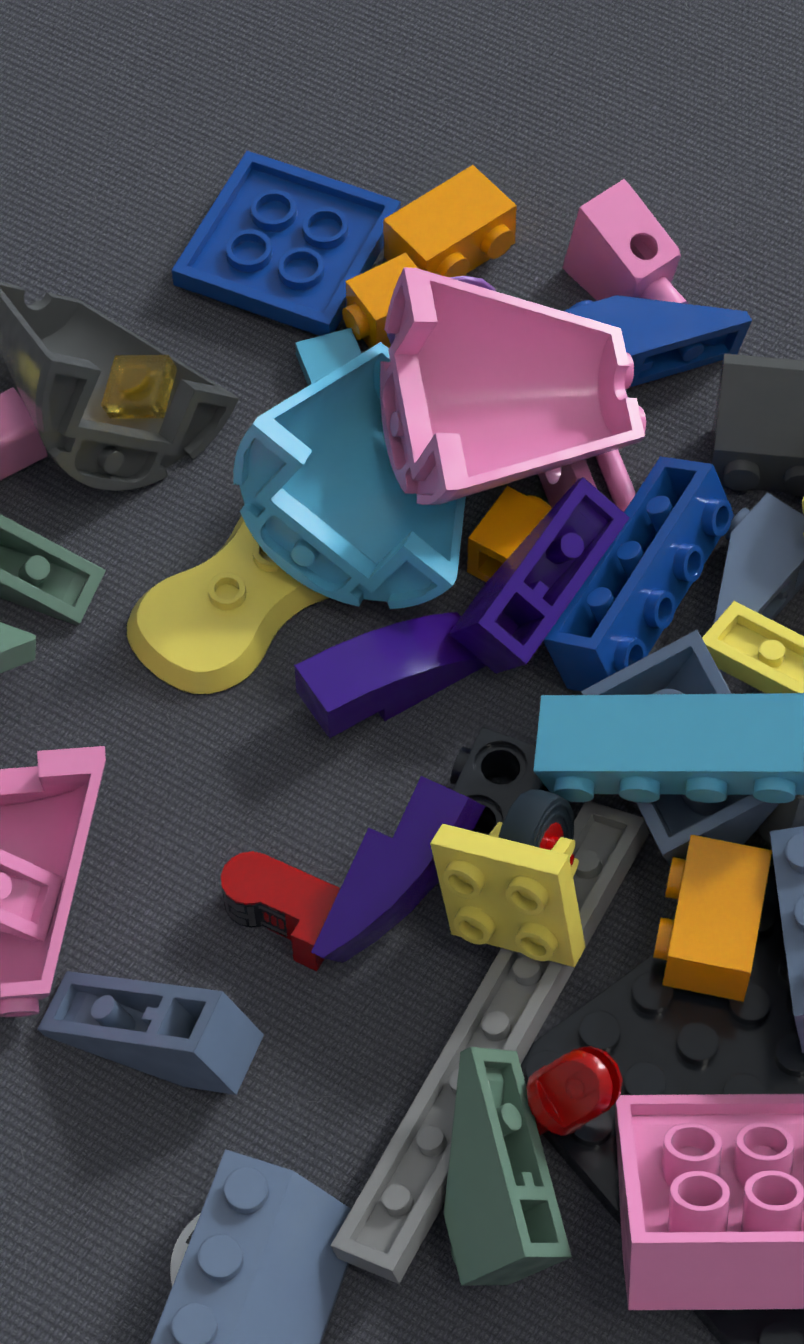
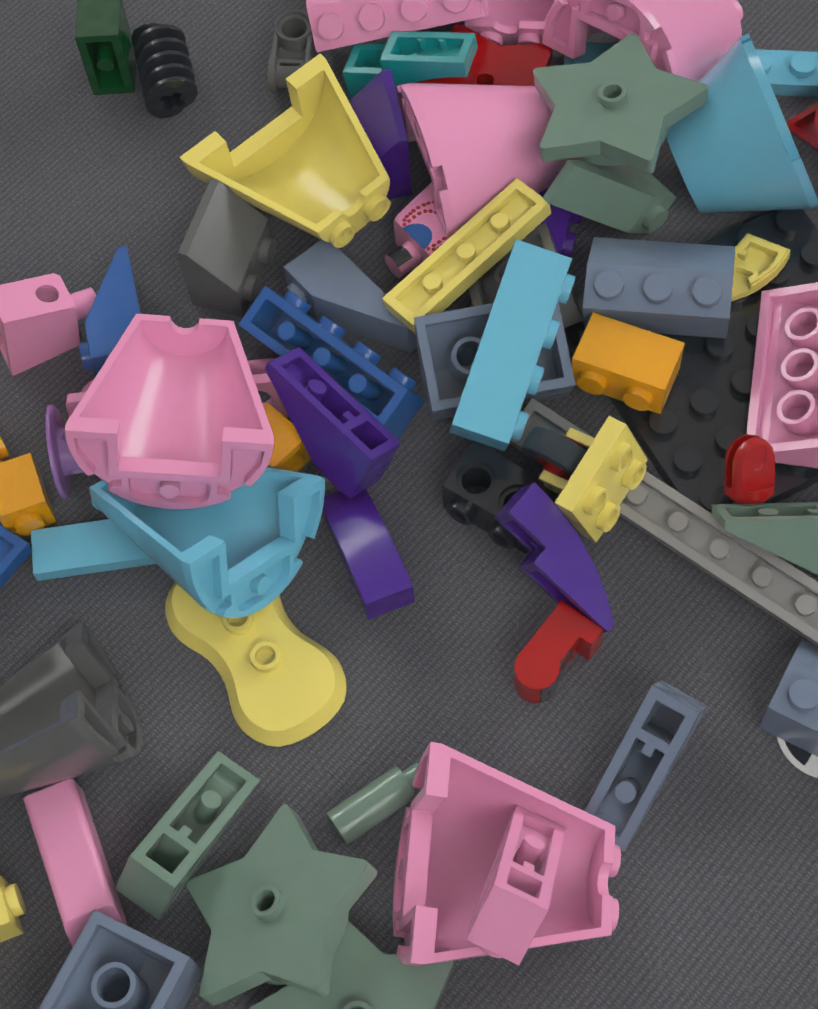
camera: 75 degrees left, 5 degrees up
clear yellow plate [101,355,177,418] -> none
none -> sand green cylinder [325,762,419,846]

